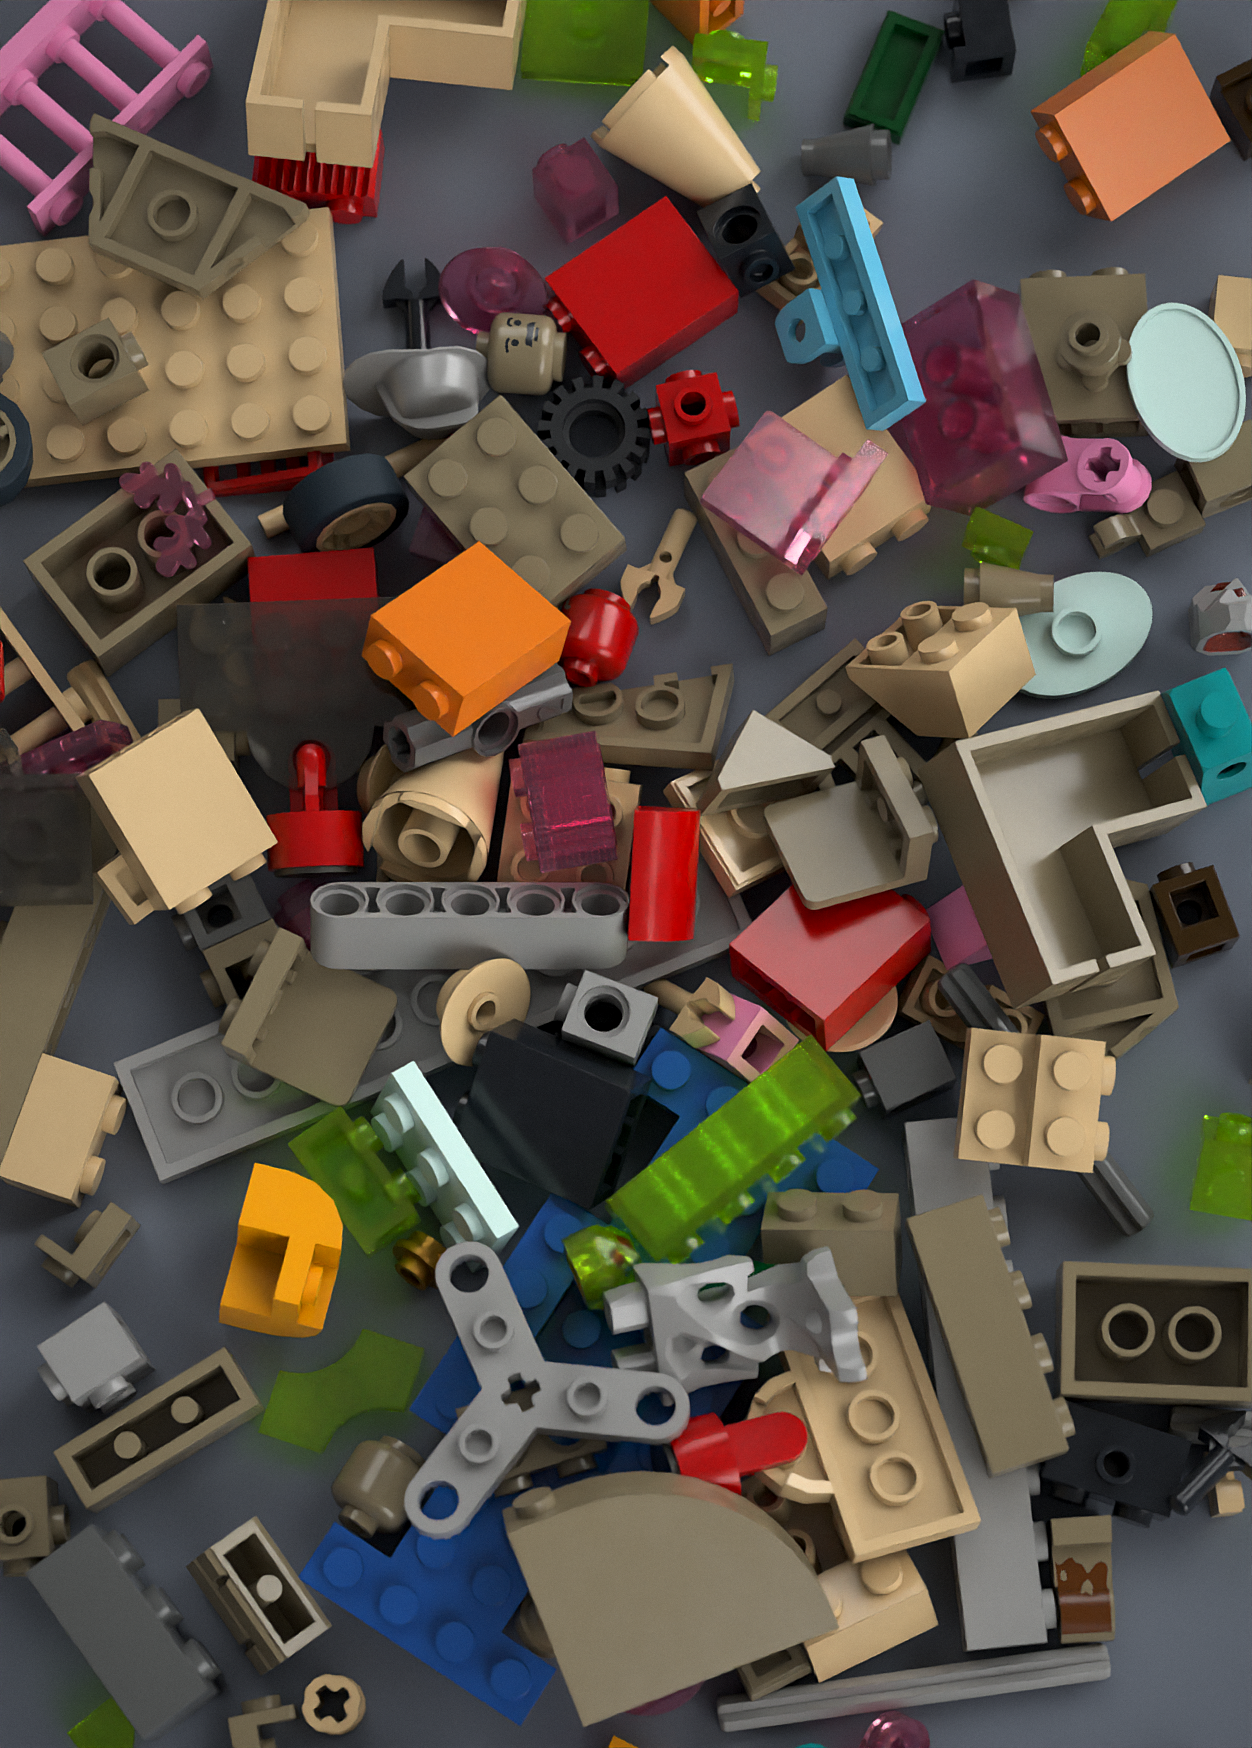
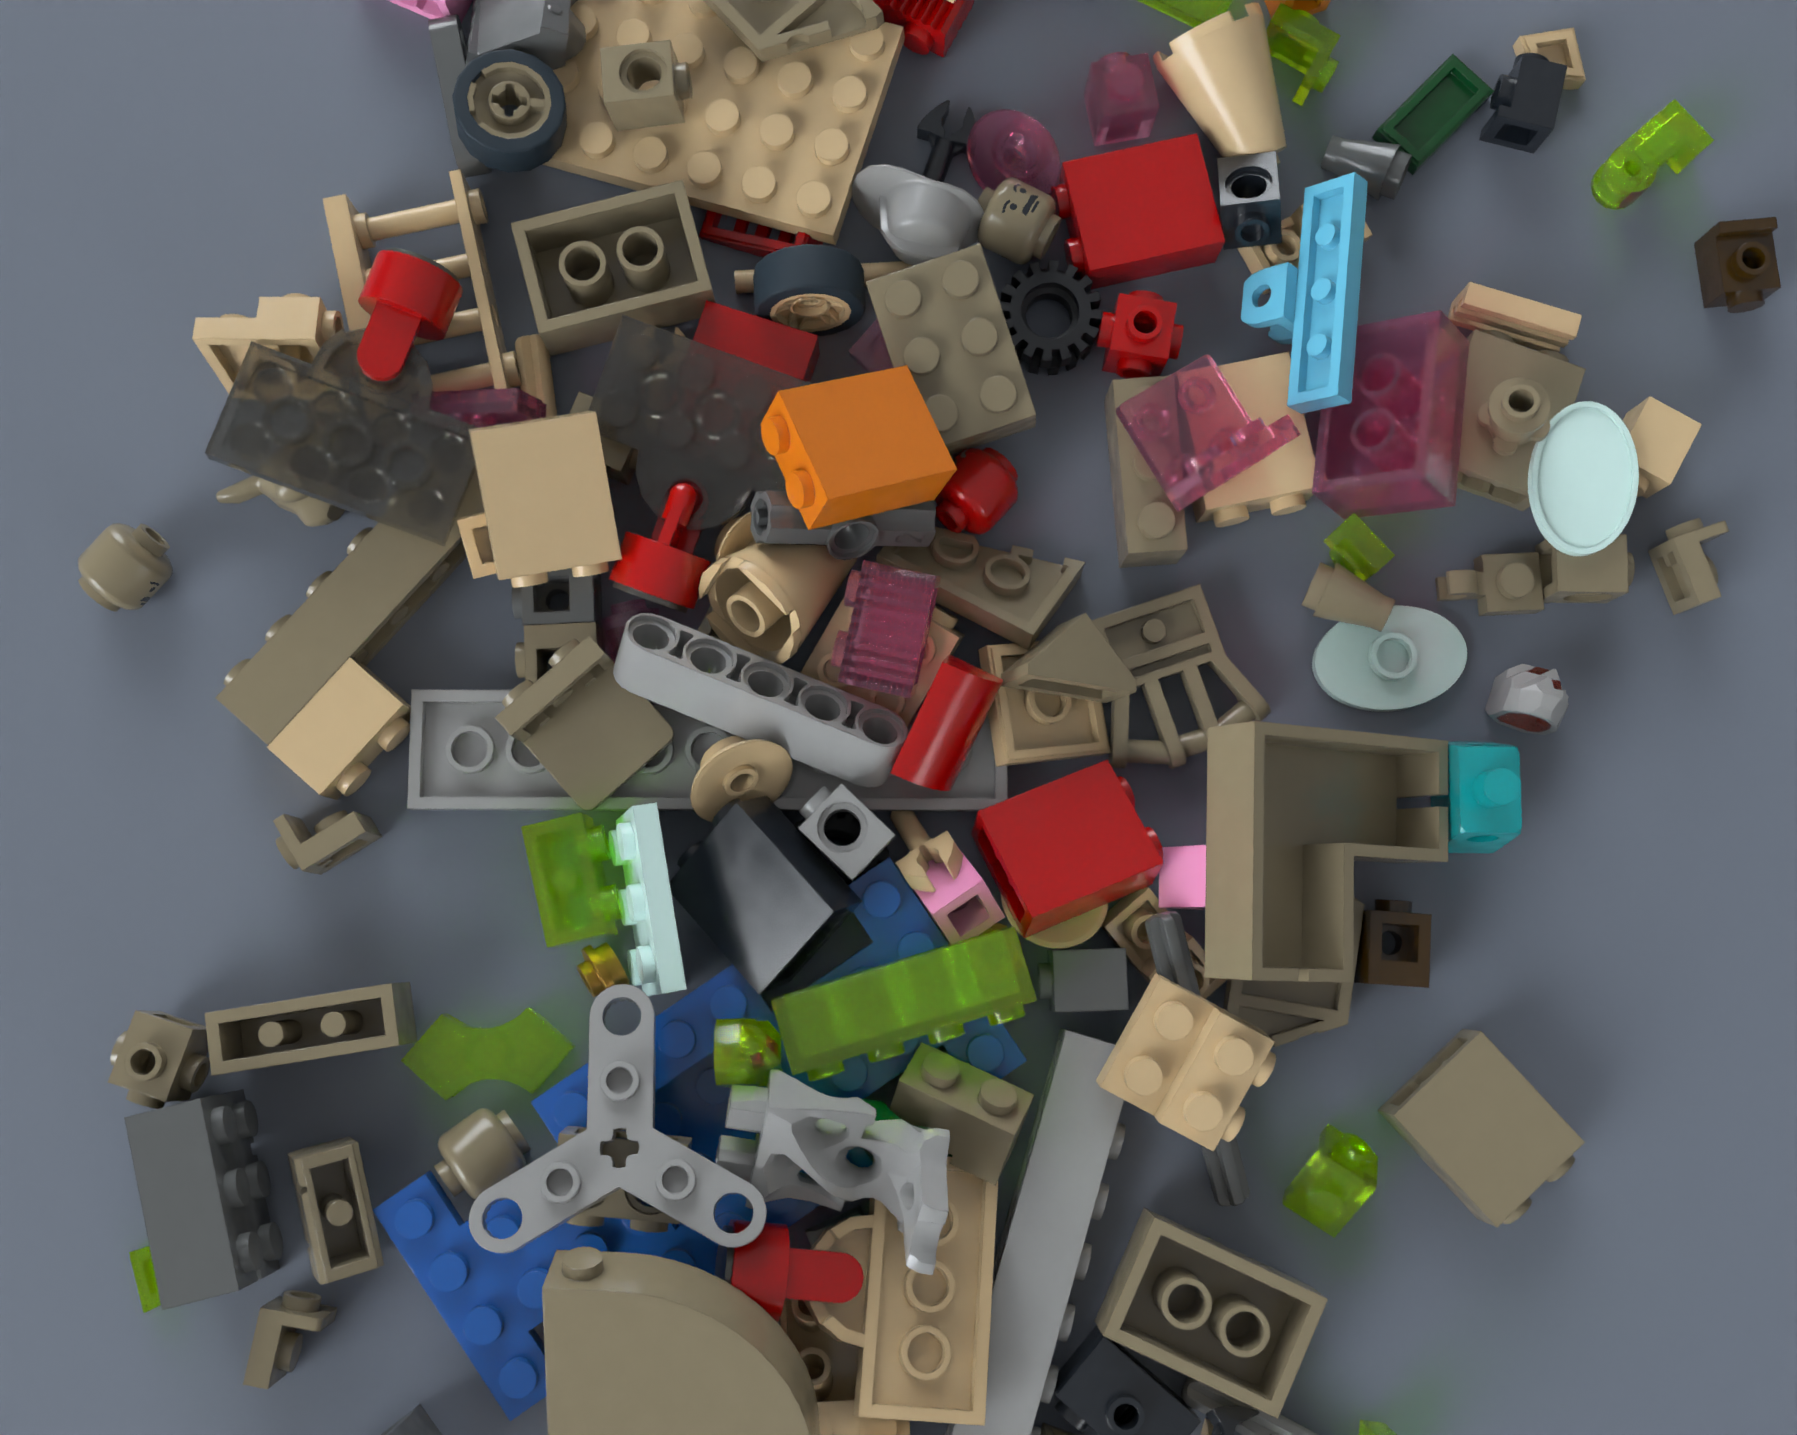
camera: 15 degrees right, 5 degrees up
light grey brick [37,1301,156,1414] -> none
clear pink animal [119,461,216,577] -> none
light orange brick [219,1163,343,1338] -> none
tan bush [302,1674,366,1735] -> none
tan bar [620,509,697,624] -> none
dark tan bracket [763,735,938,910] -> none
tan slope [845,601,1036,739] -> none
dark tan brick [905,1194,1076,1479] -> none
bright pink piece [1023,435,1152,514] -> none
orange brick [1030,31,1231,222] -> none
none -> tan tile [1446,282,1582,352]

